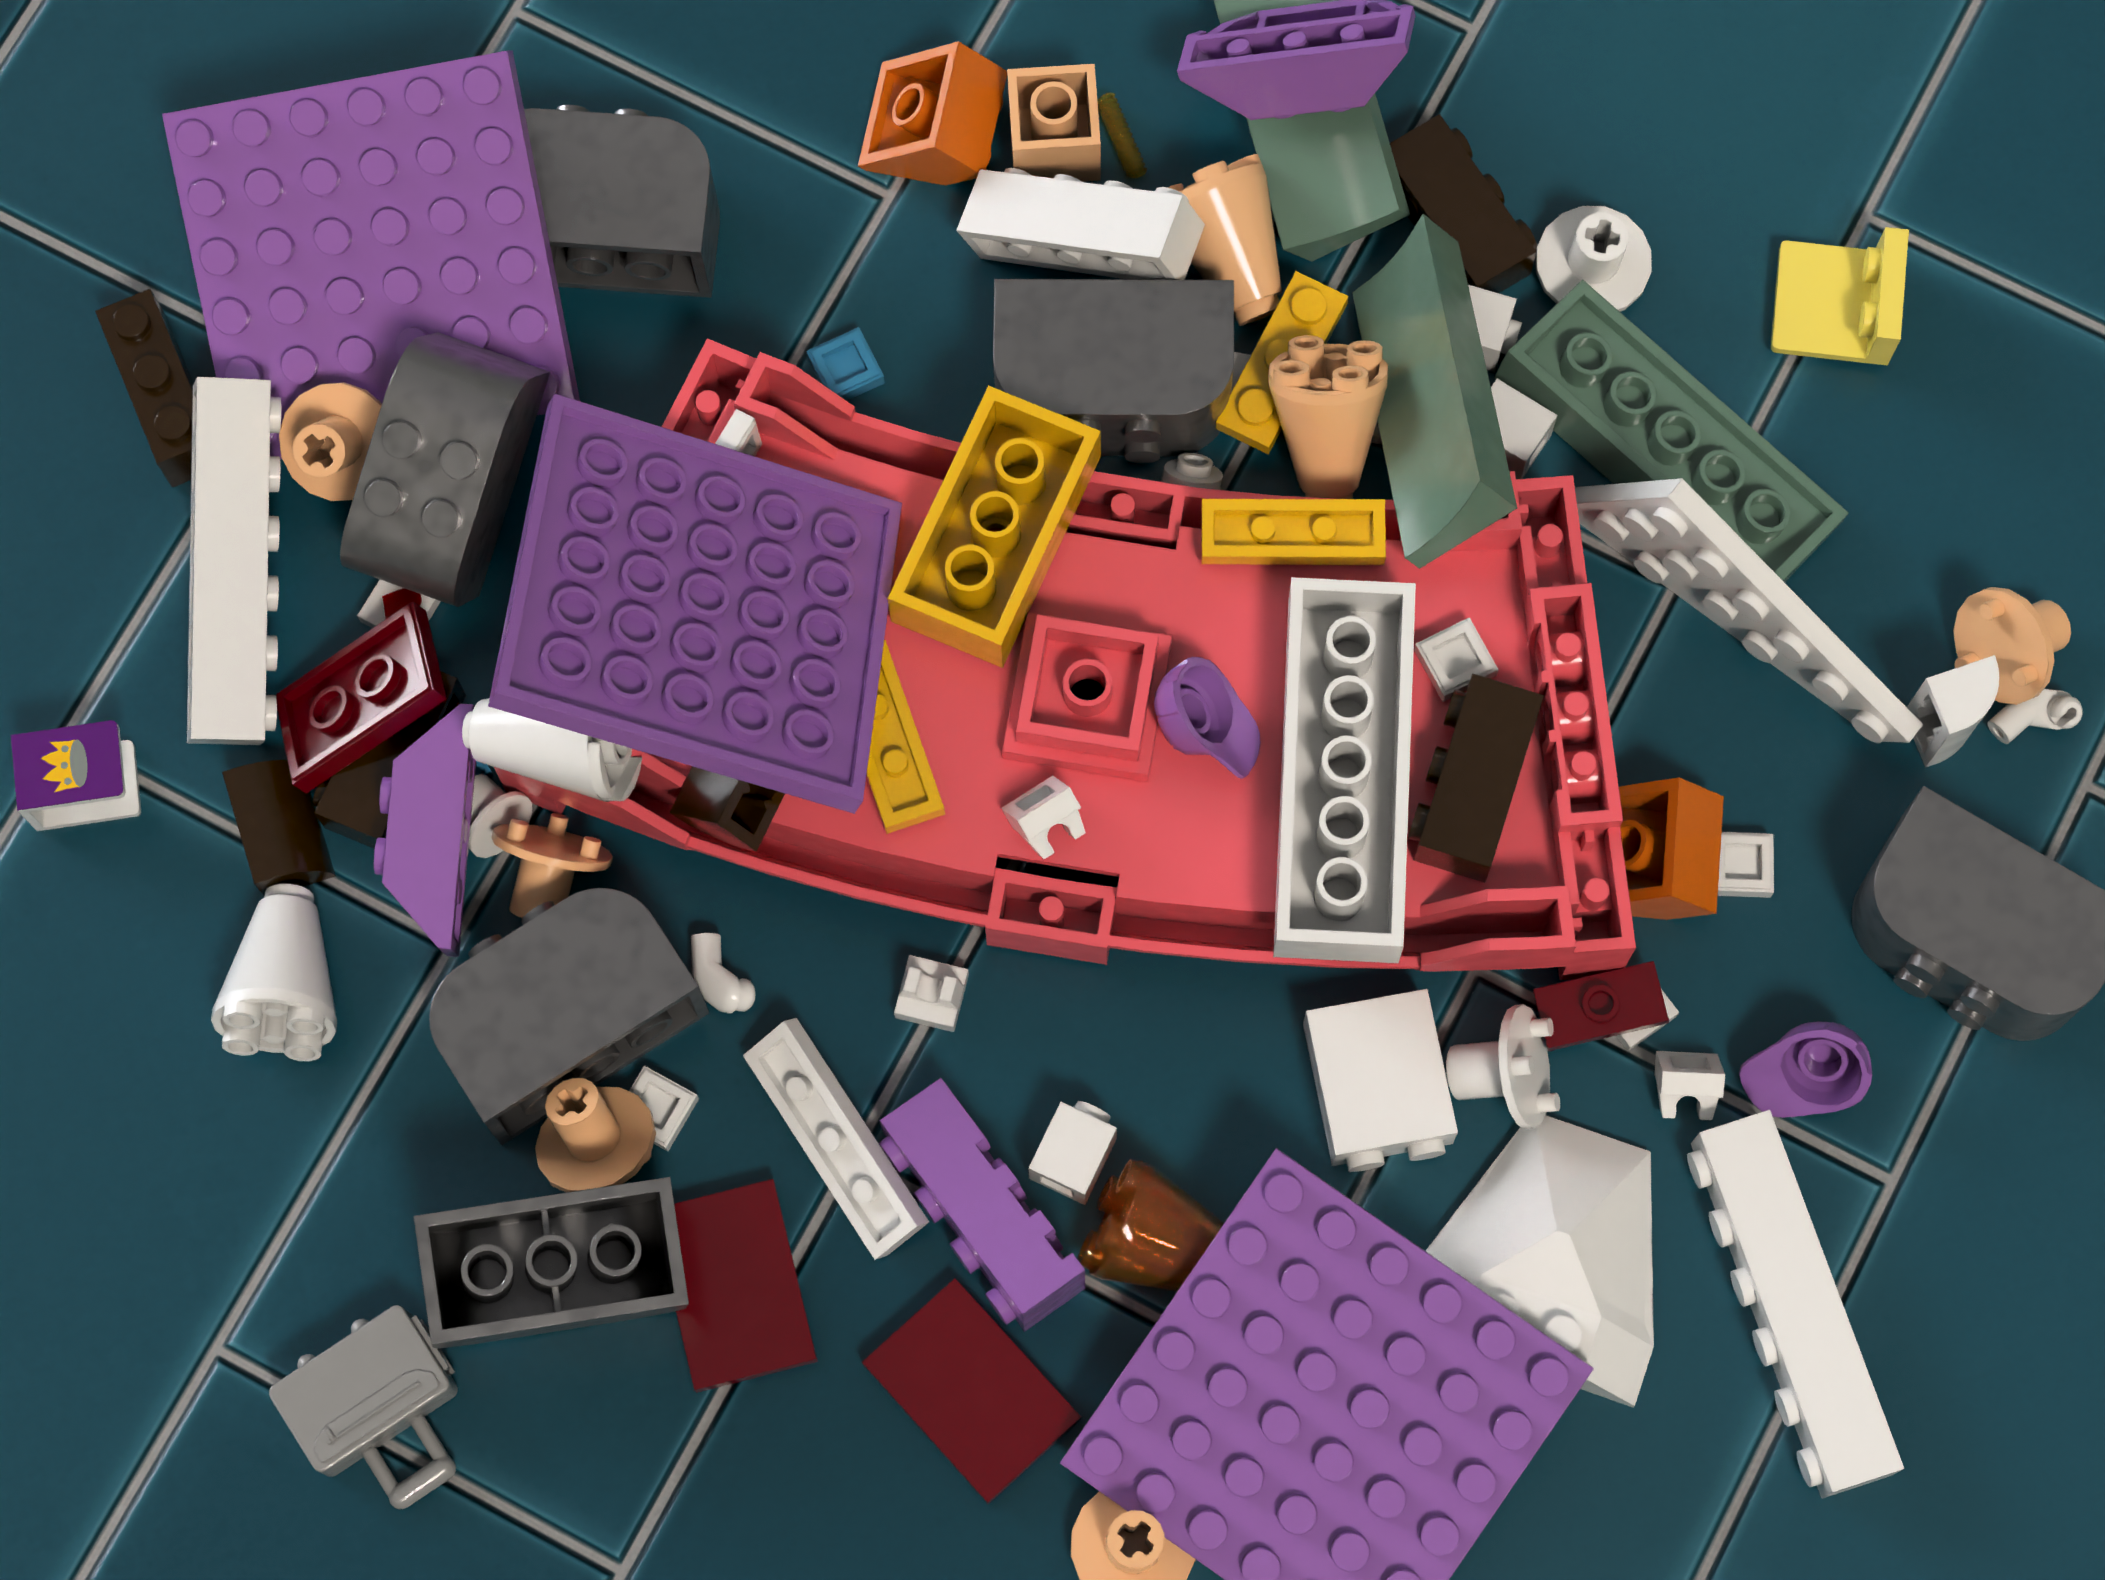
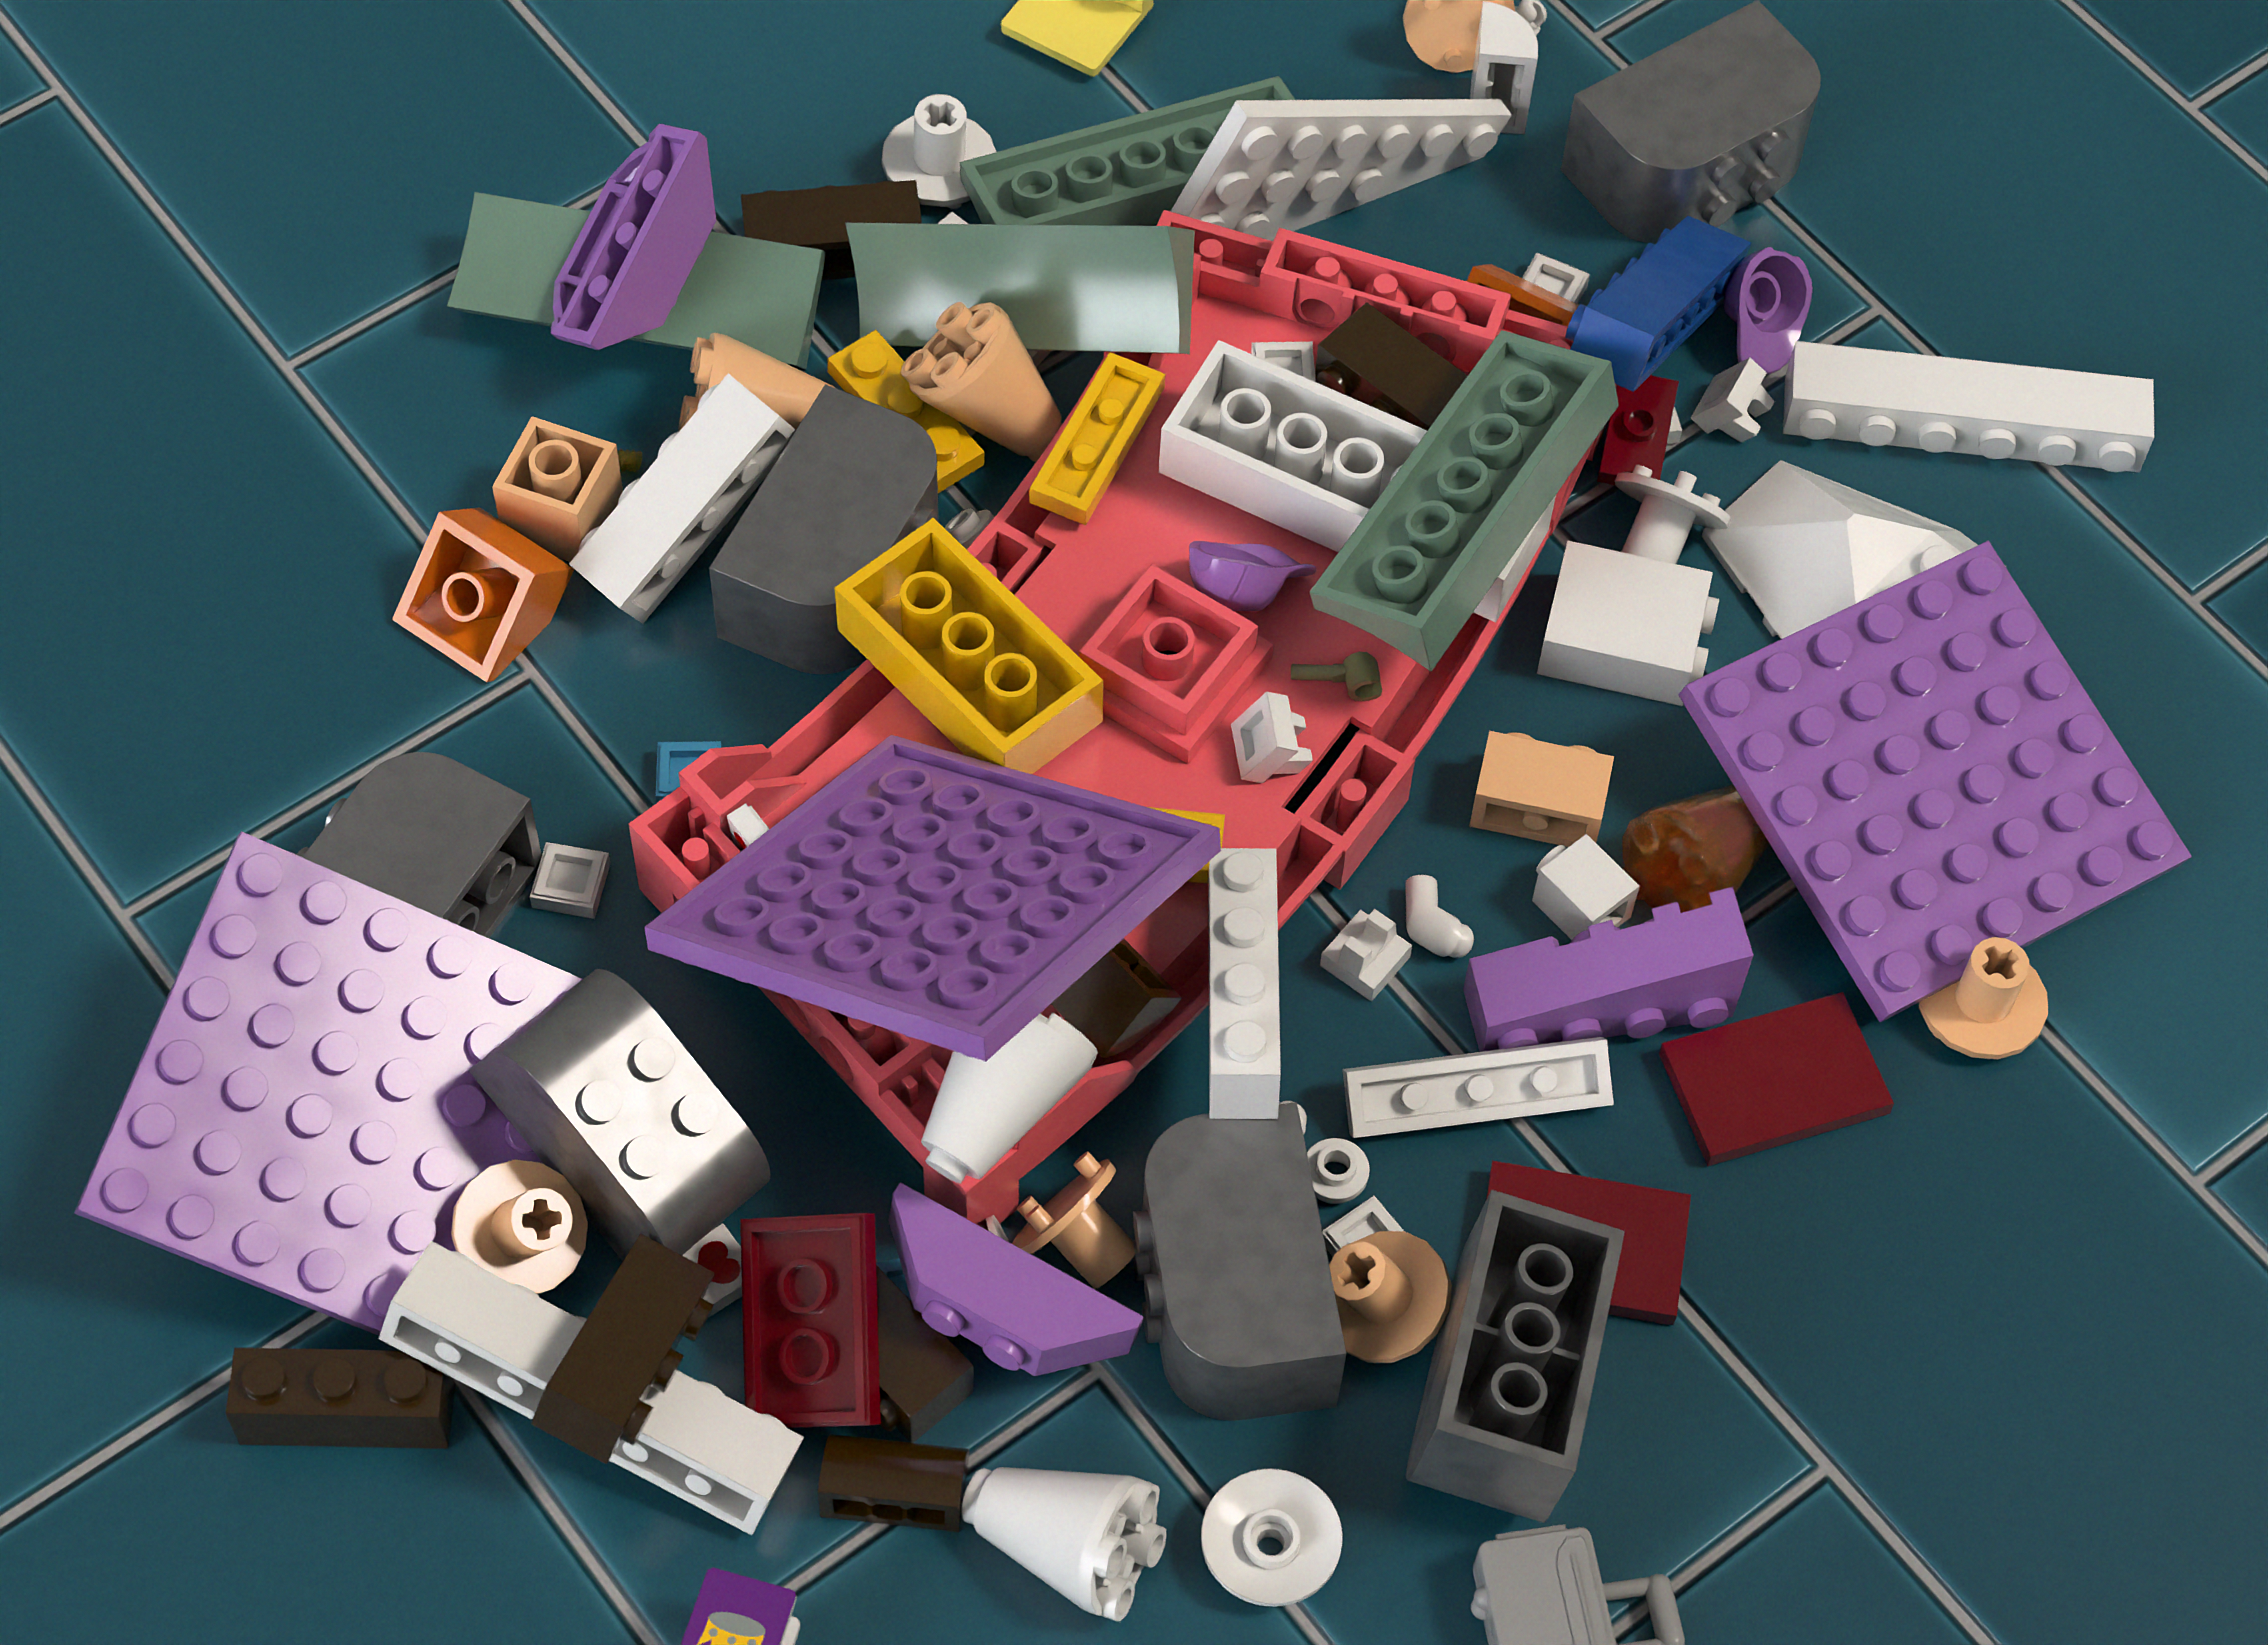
camera: 70 degrees left, 15 degrees down
none -> white tile [530,842,610,919]
none -> dark brown brick [531,1233,715,1464]
none -> white dish [1201,1469,1342,1606]
none -> white brick [1208,848,1281,1119]
none -> olive hand [1291,652,1382,701]
none -> white plate [1307,1138,1369,1204]
none -> sand green arch [1310,330,1619,671]
none -> white arm [1405,875,1474,959]
none -> light nougat brick [1470,731,1614,847]
none -> blue brick [1565,215,1752,392]

